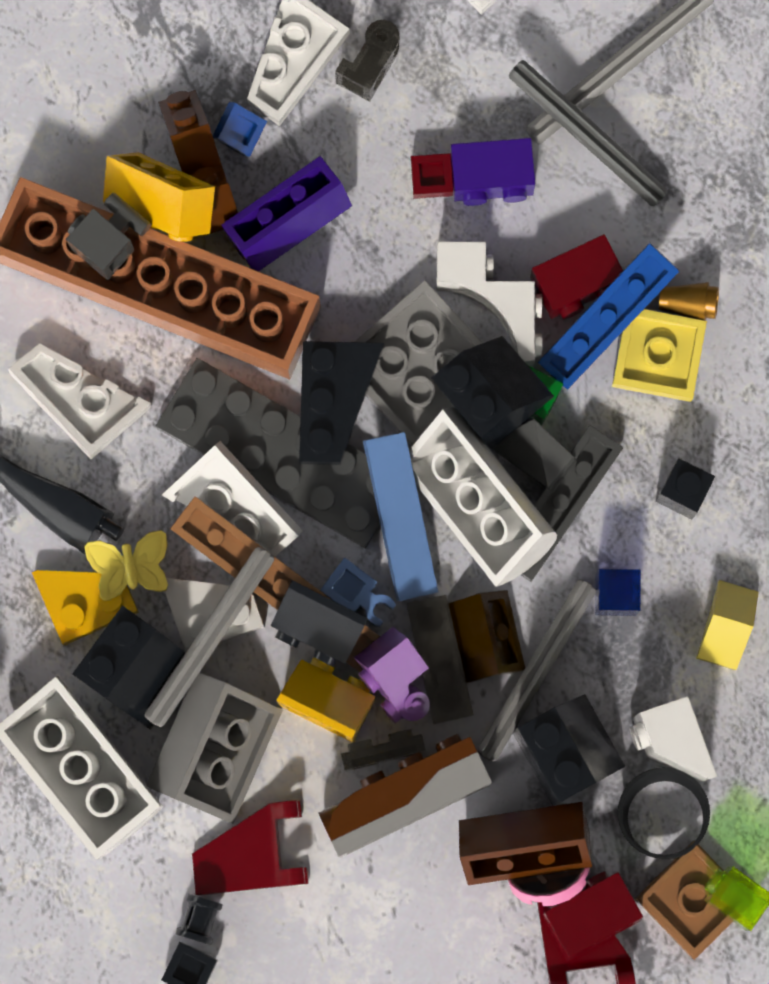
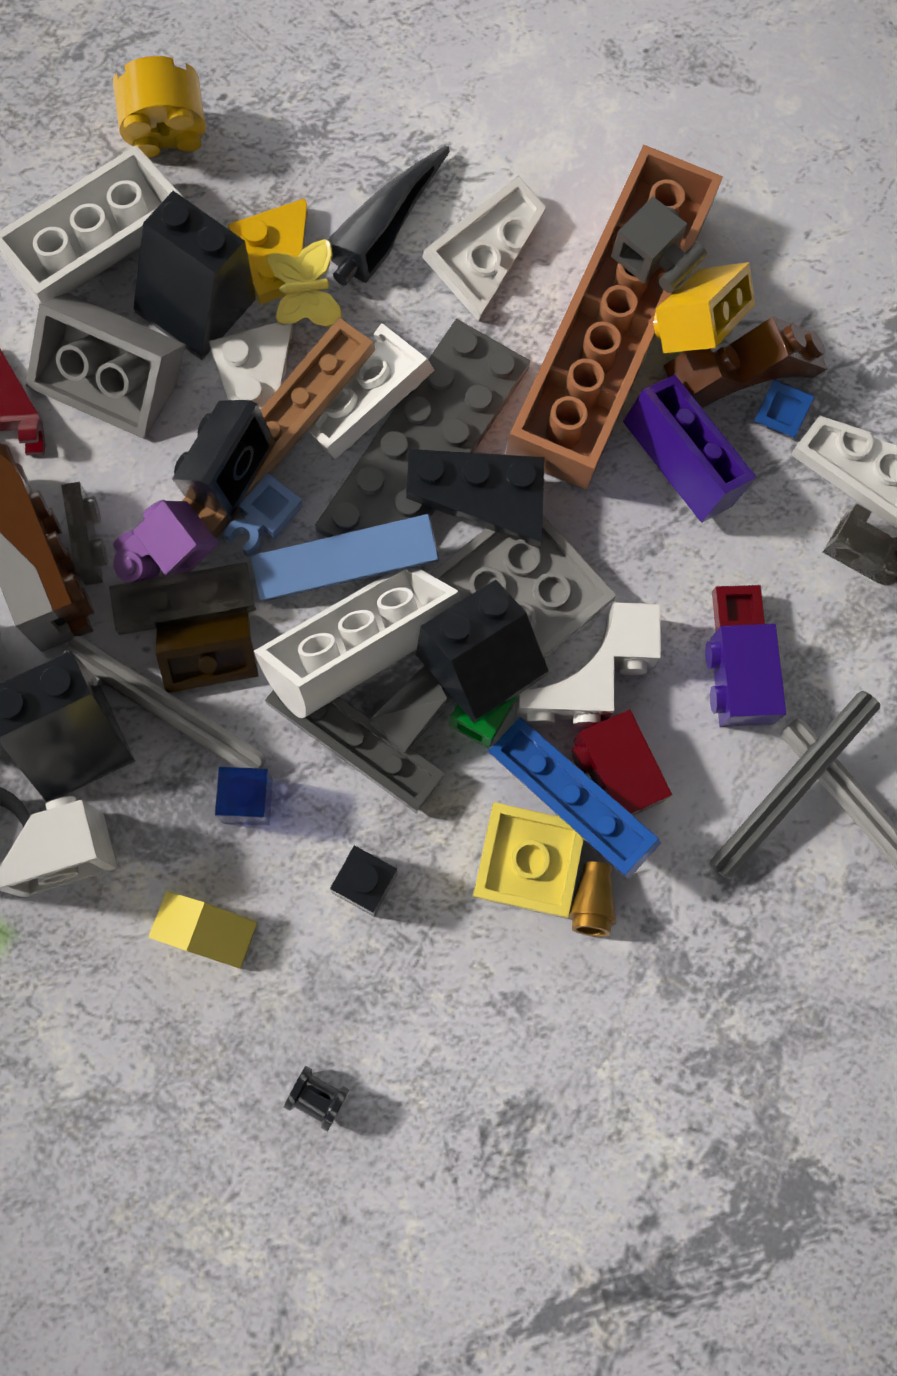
camera: 80 degrees right, 5 degrees down
light grey axle [145,547,274,727] -> none
yellow slope [276,657,376,743] -> none

